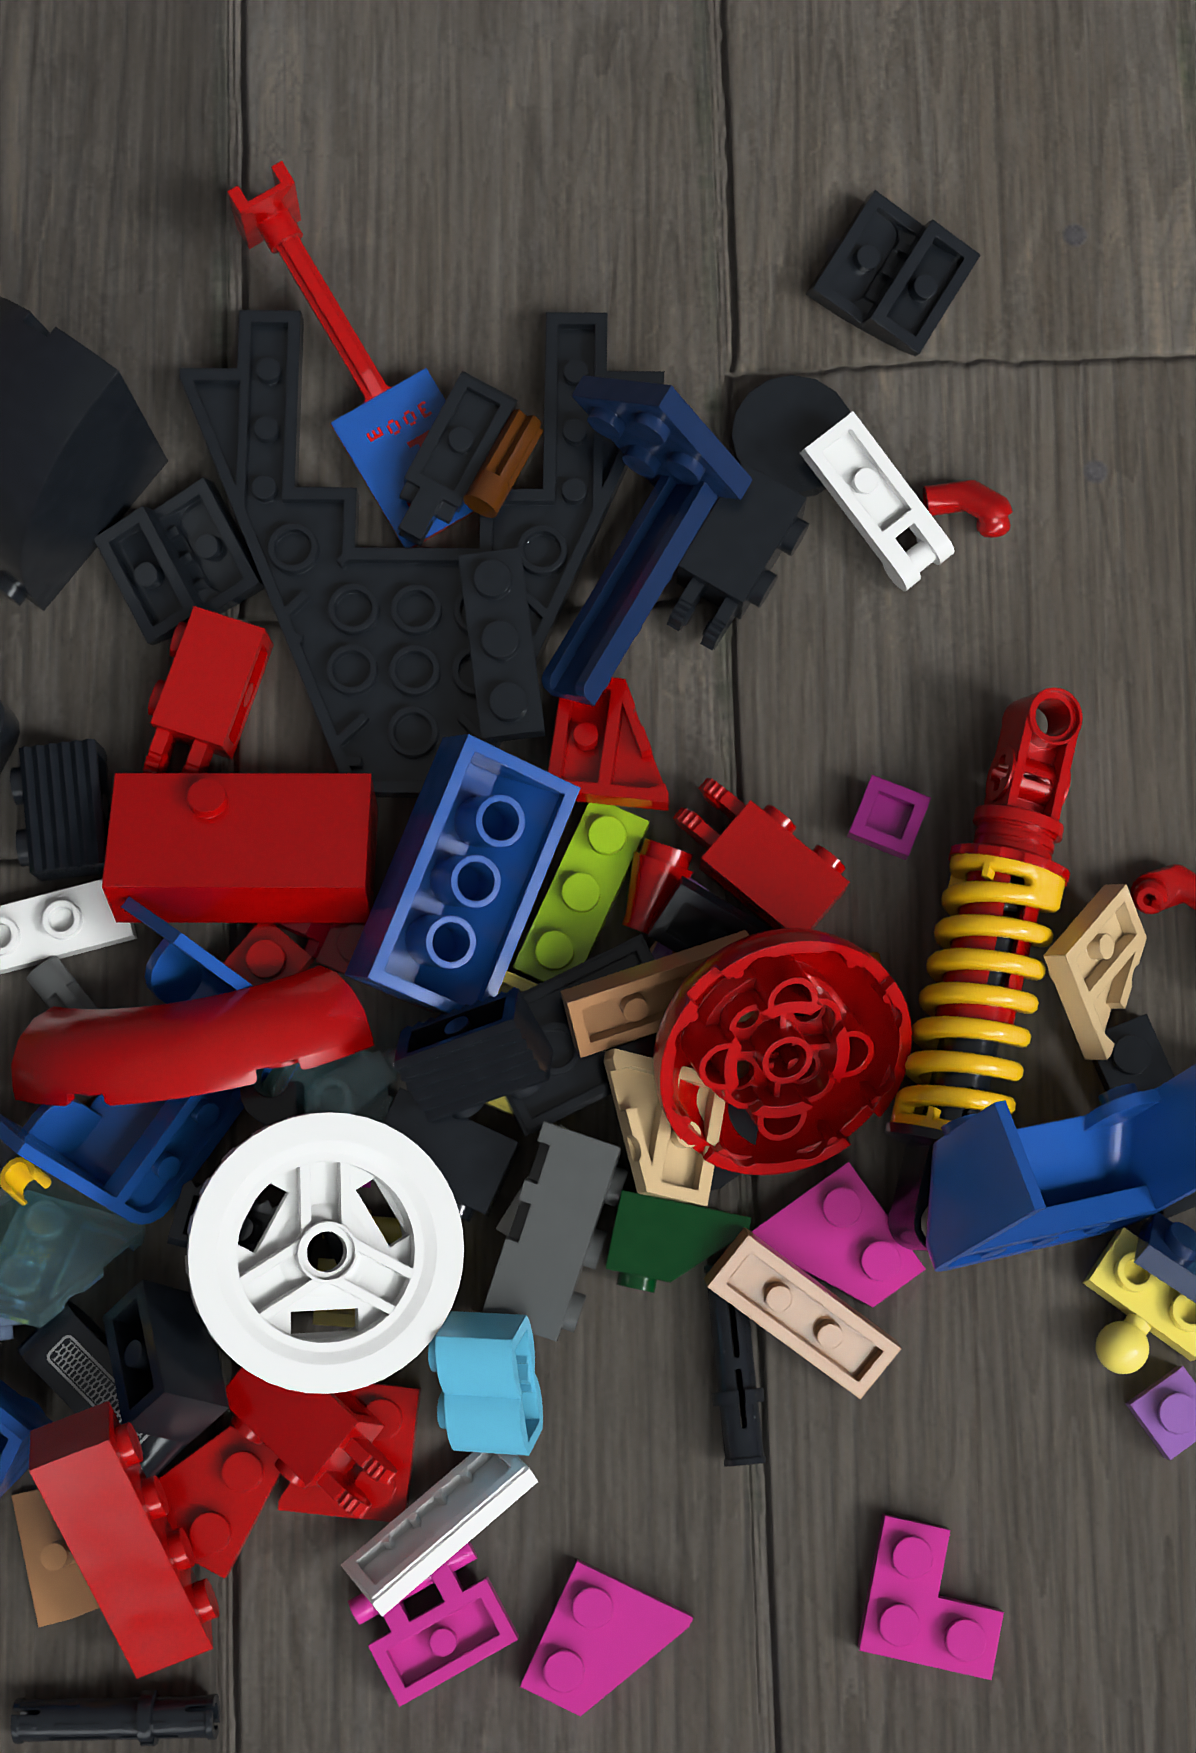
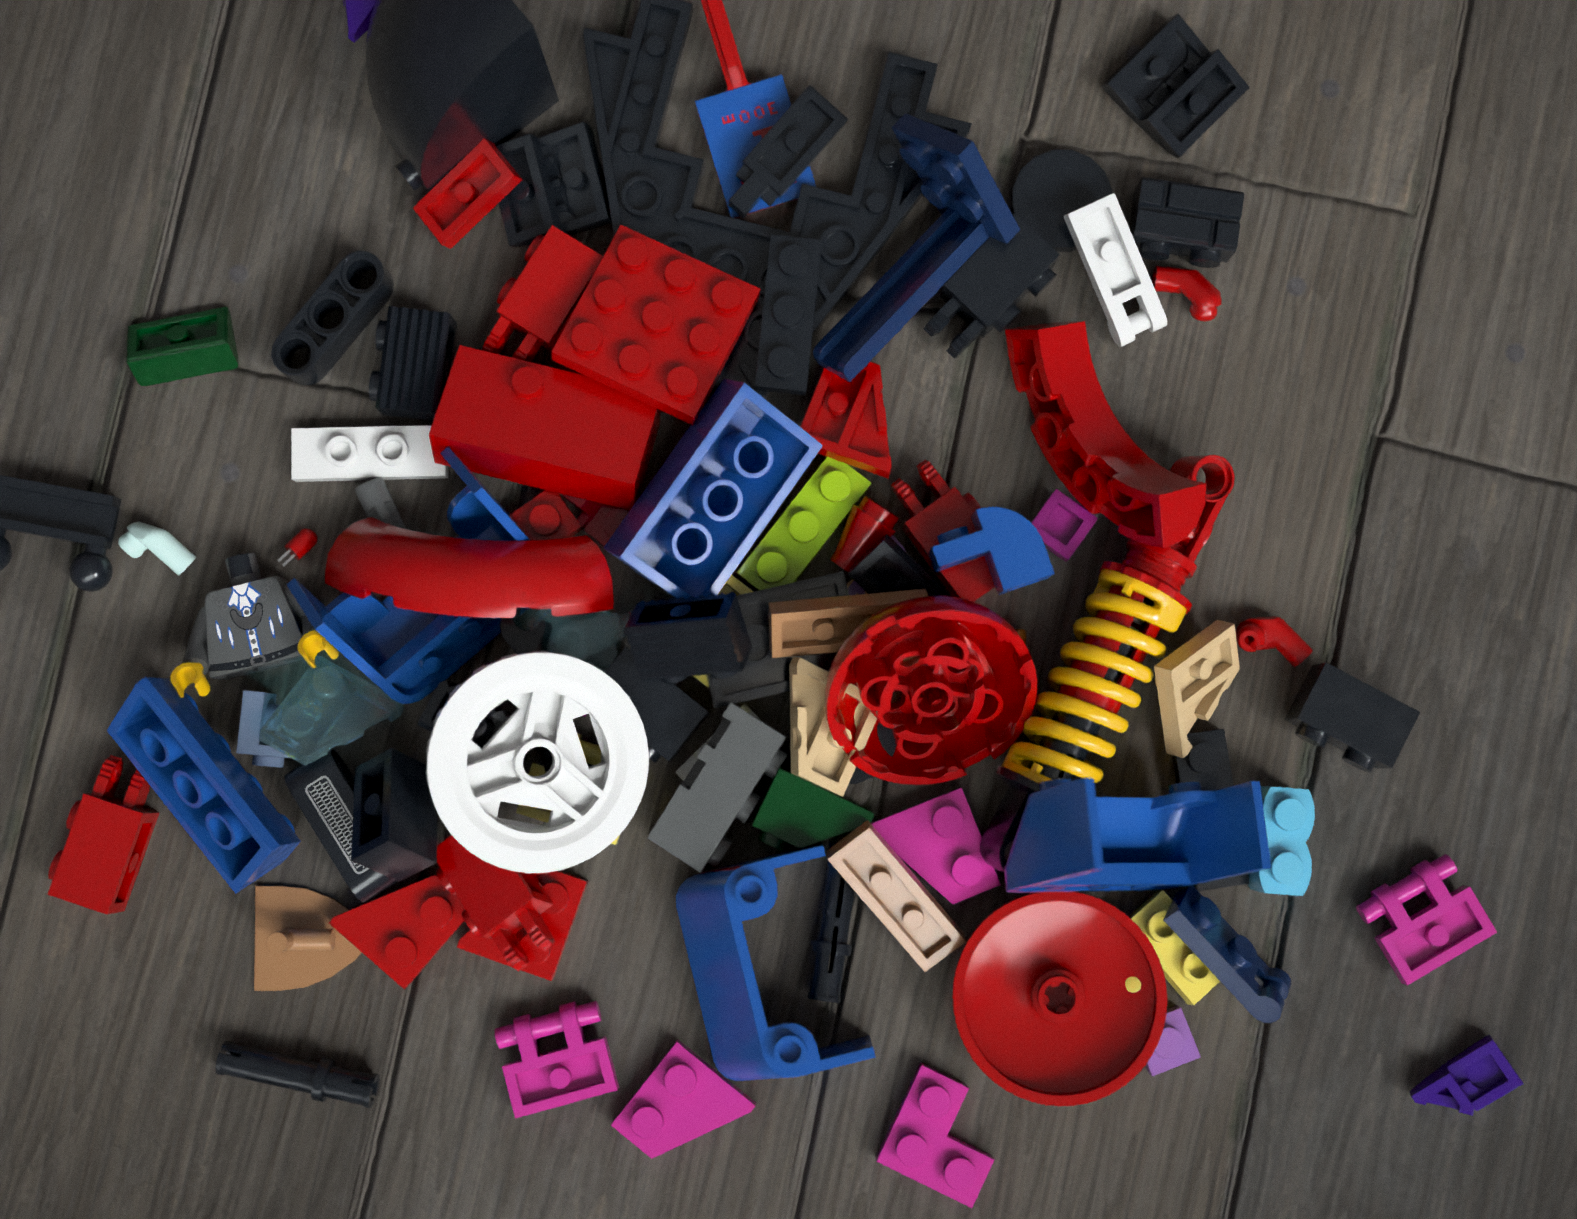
camera: 10 degrees right, 5 degrees up
red brick [29,1401,220,1679] -> none
white plate [341,1452,538,1616] -> none
medium azure brick [428,1311,543,1456] -> none
reddish brown piece [463,409,544,518] -> none
none -> red plate [413,138,523,249]
none -> red plate [551,225,761,426]
none -> blue windscreen [676,842,875,1081]
none -> blue brick [928,507,1055,595]
none -> red dish [952,892,1167,1106]
none -> red brick [1005,321,1207,548]
none -> black brick [1129,177,1244,268]

